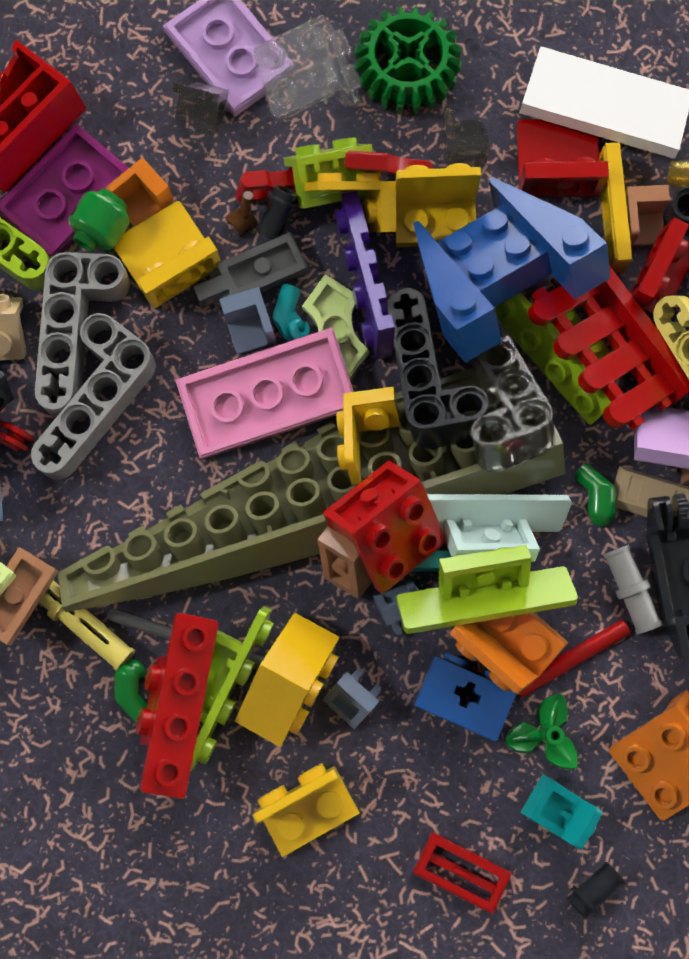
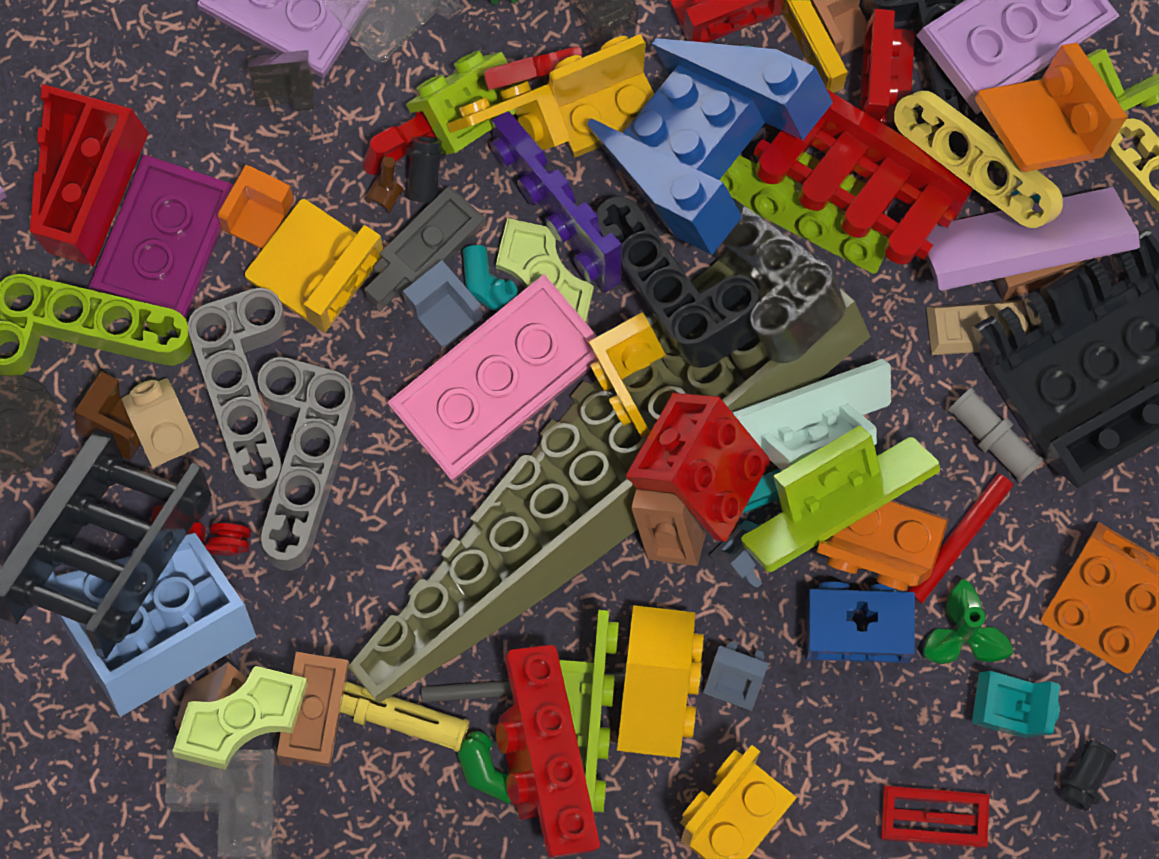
camera: 25 degrees left, 5 degrees down
green head [68,188,130,253] -> none
green arm [574,463,617,527] -> none

